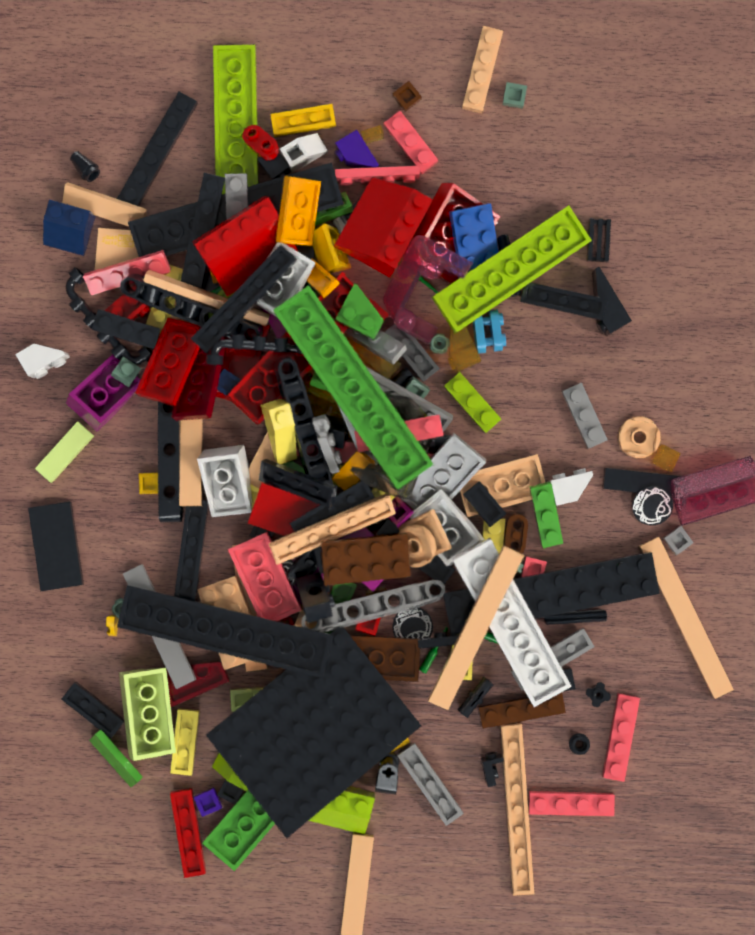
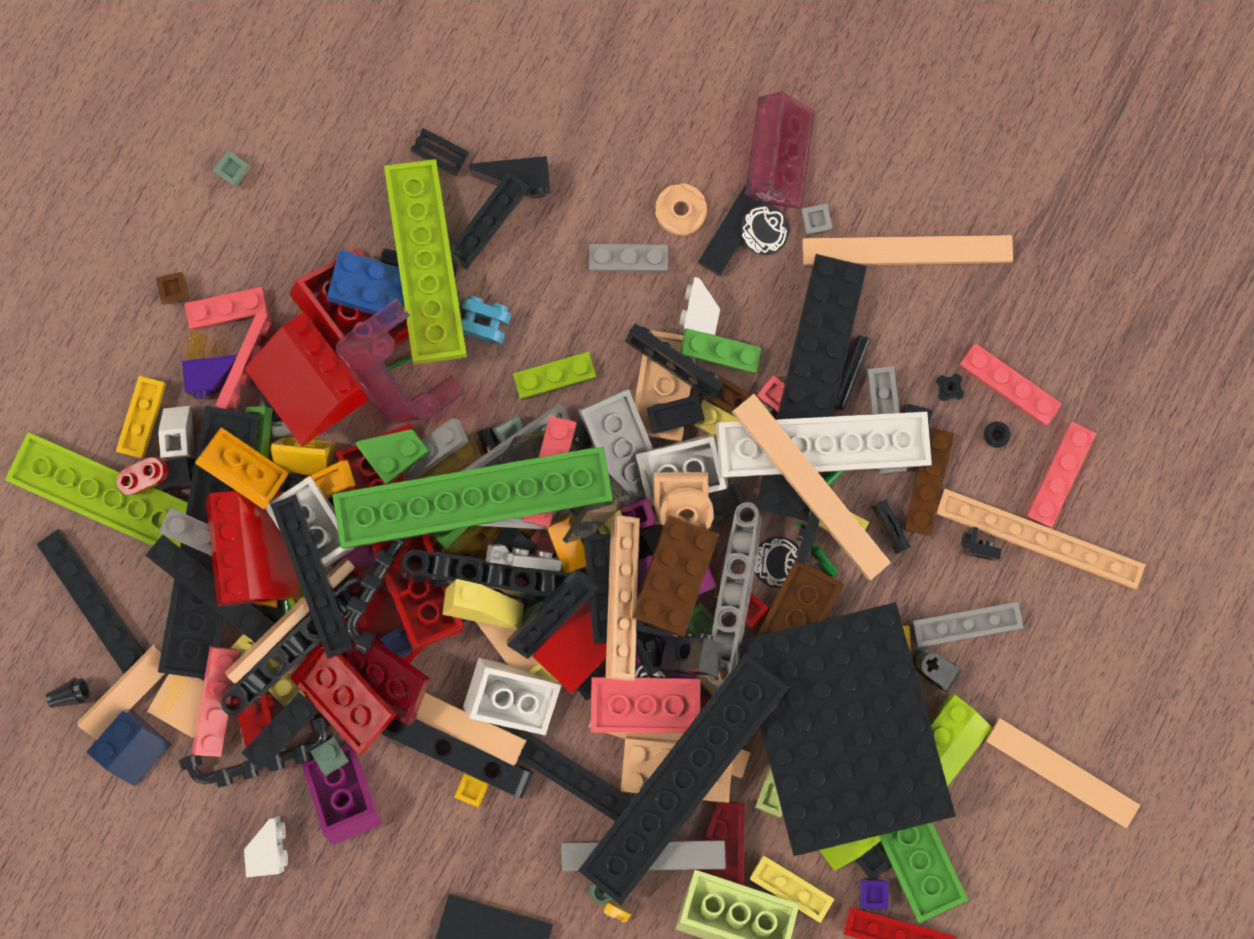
camera: 65 degrees left, 5 degrees down
yellowish green tile [35,421,94,483] -> none
dark grey plate [384,320,440,382] -> none
sand green plate [429,333,450,354] -> none
clear yellow slope [447,327,482,373] -> none
light nougat plate [462,26,503,114] -> none
clear yellow tile [652,444,681,472] -> none
none -> black plate [625,323,723,401]

